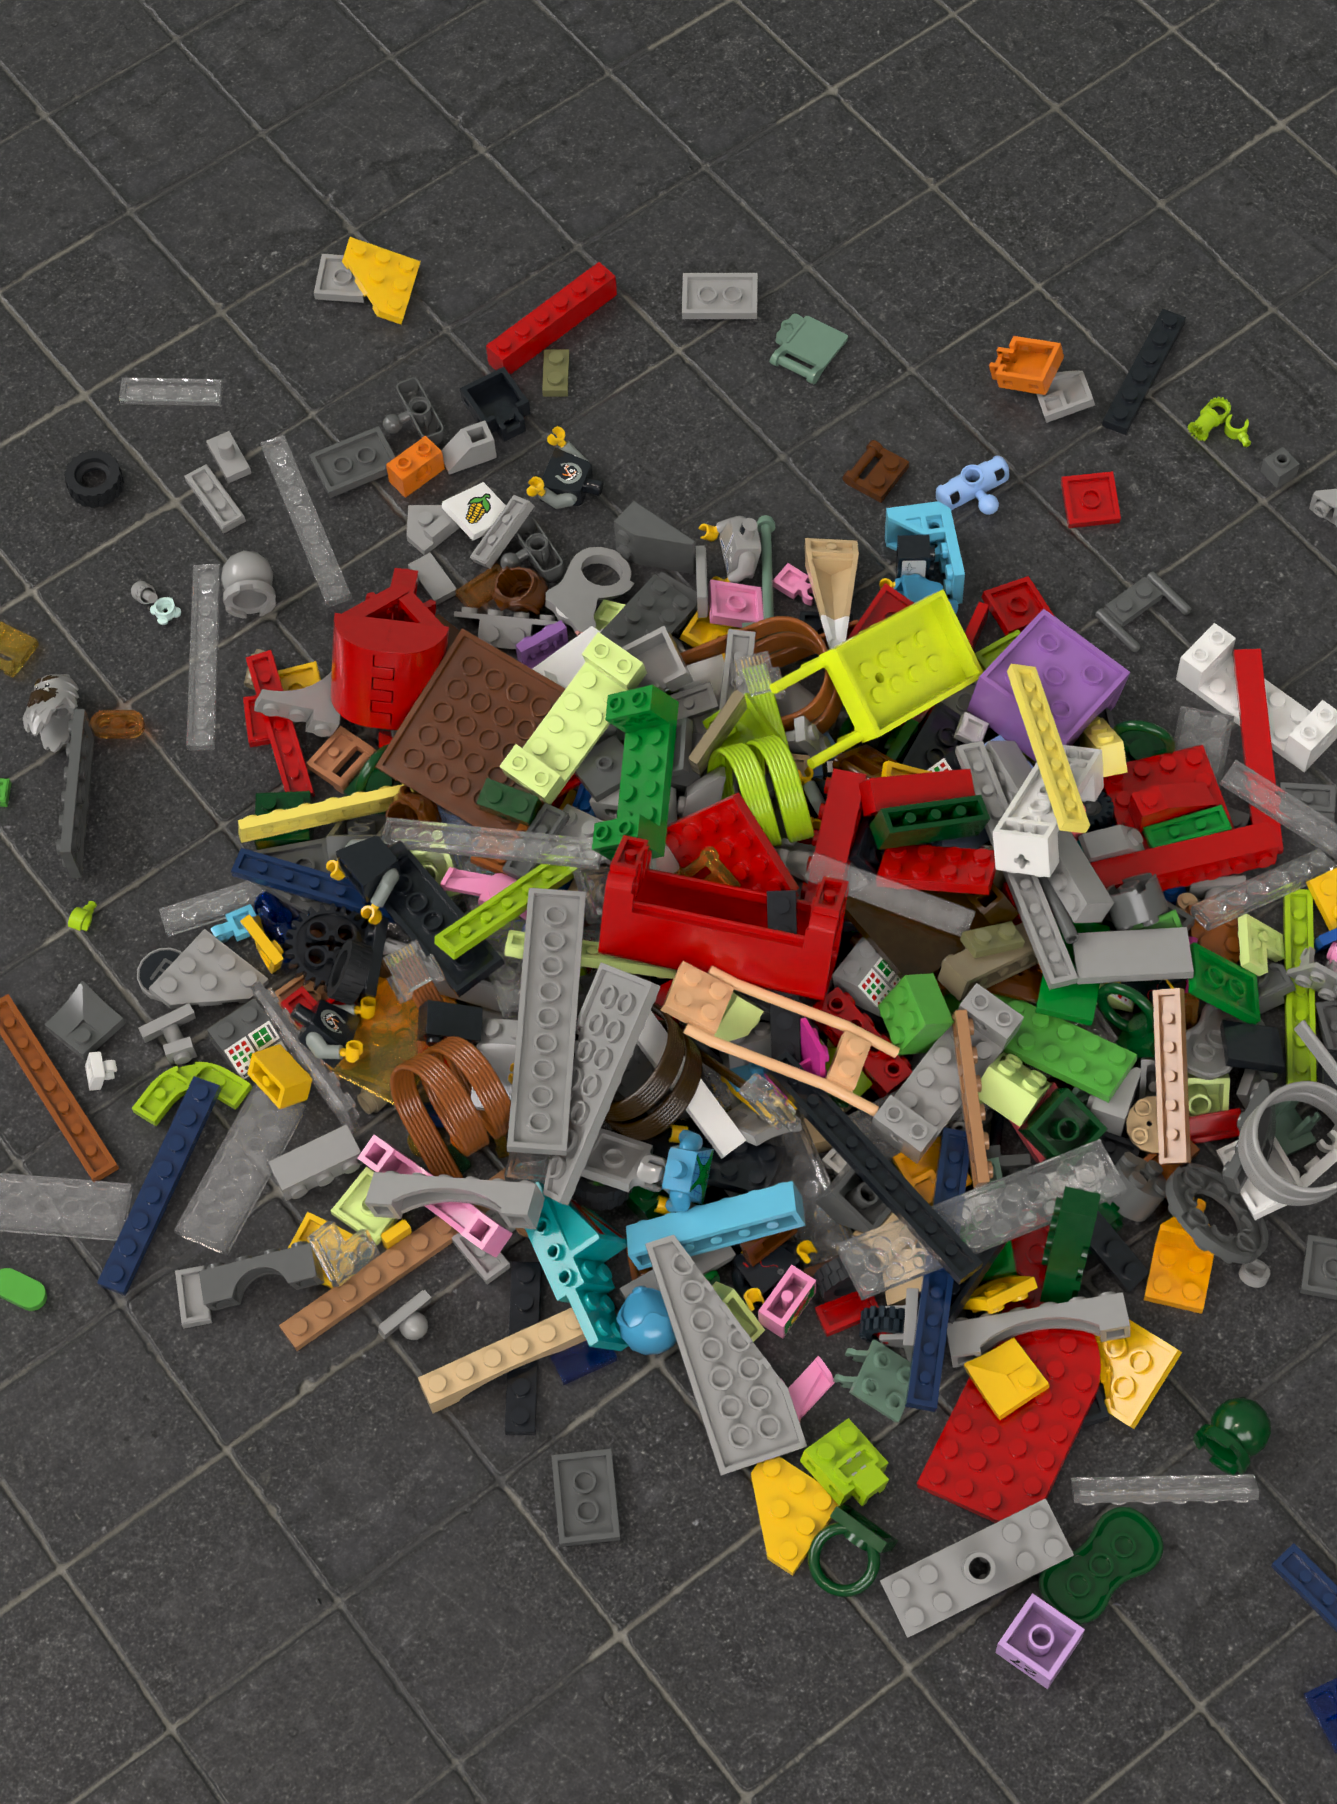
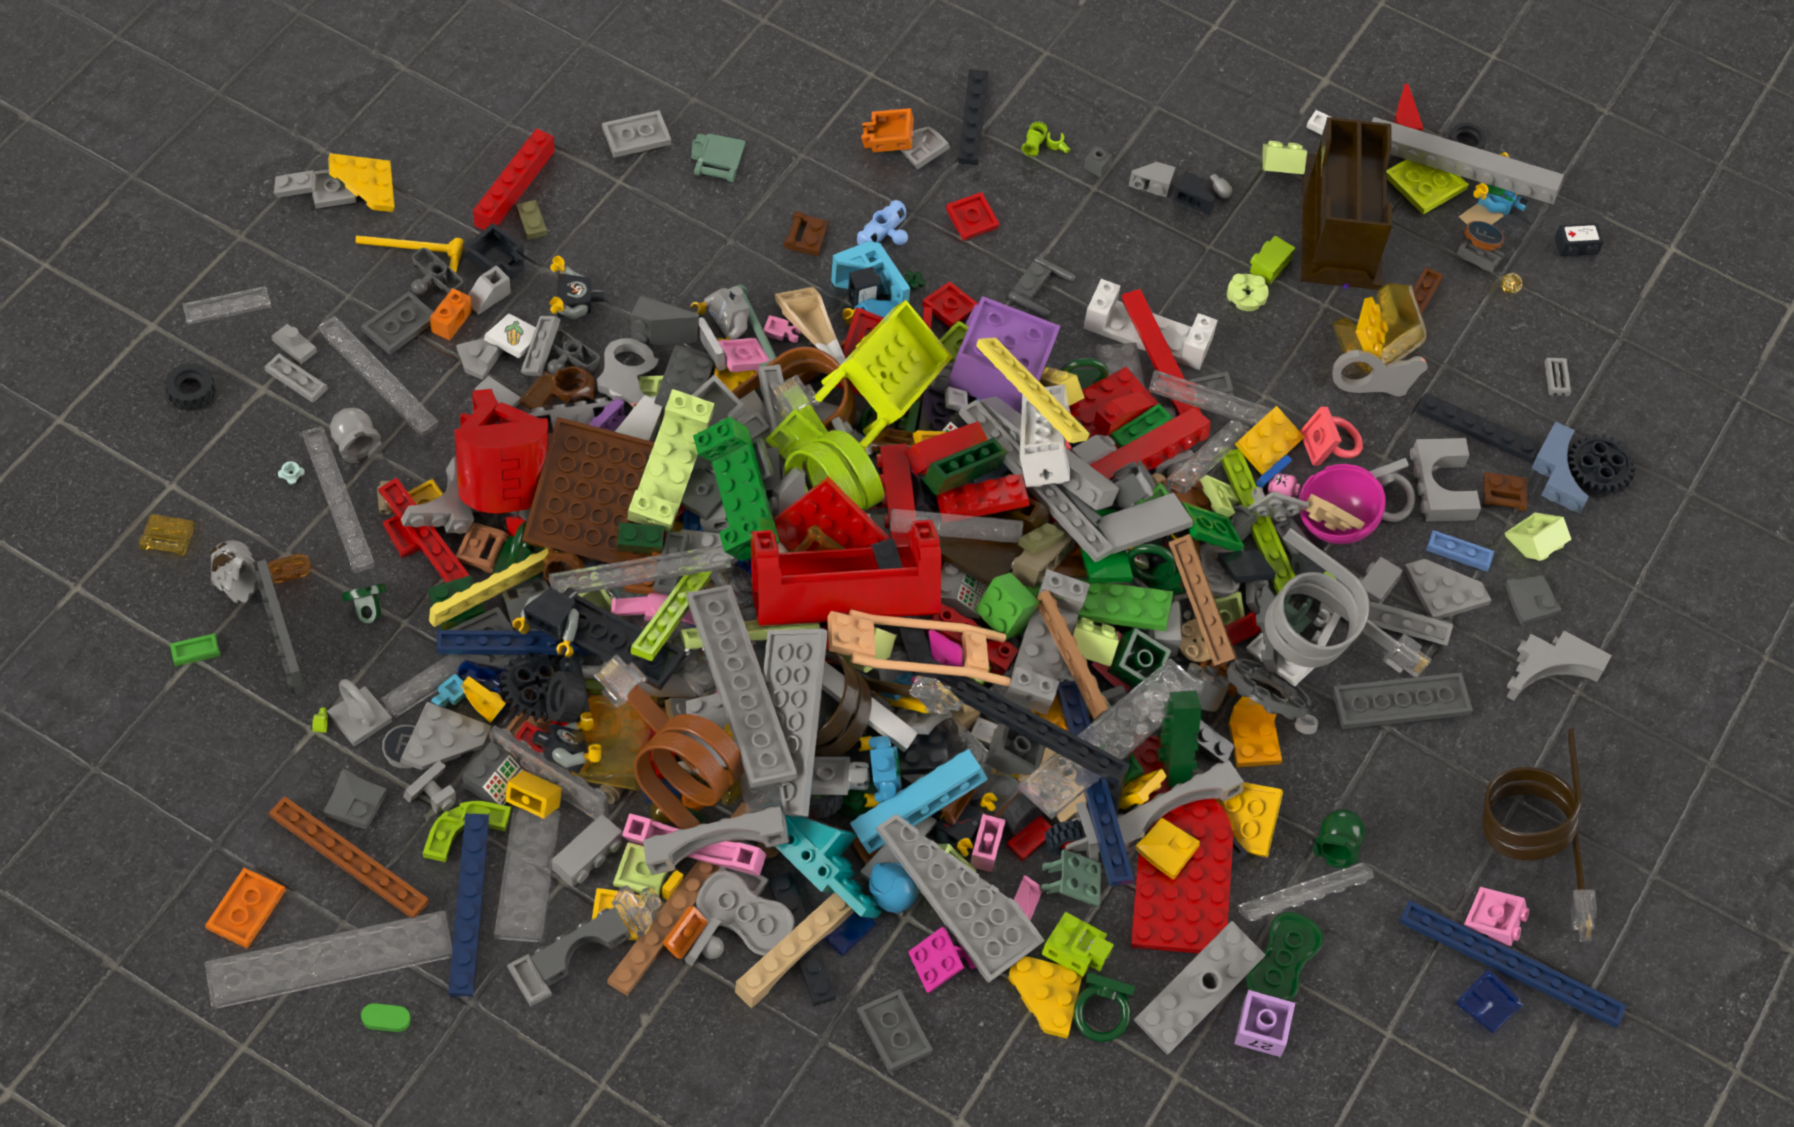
camera: 30 degrees left, 5 degrees down
white tile [85,1052,117,1091] -> none
light grey cylinder [131,581,158,604] -> none
black brick [417,1000,483,1046] -> none
dark tan tile [689,690,747,776] -> none
none -> light grey plate [274,170,316,198]
none -> light grey tile [327,679,392,747]
none -> dark green tile [342,583,387,623]
none -> yellow bar [356,236,464,272]
none -> orange plate [662,906,709,959]
none -> light grey plate [696,871,795,956]
none -> dark green plant [903,270,926,289]
none -> dark pink plate [908,927,976,993]

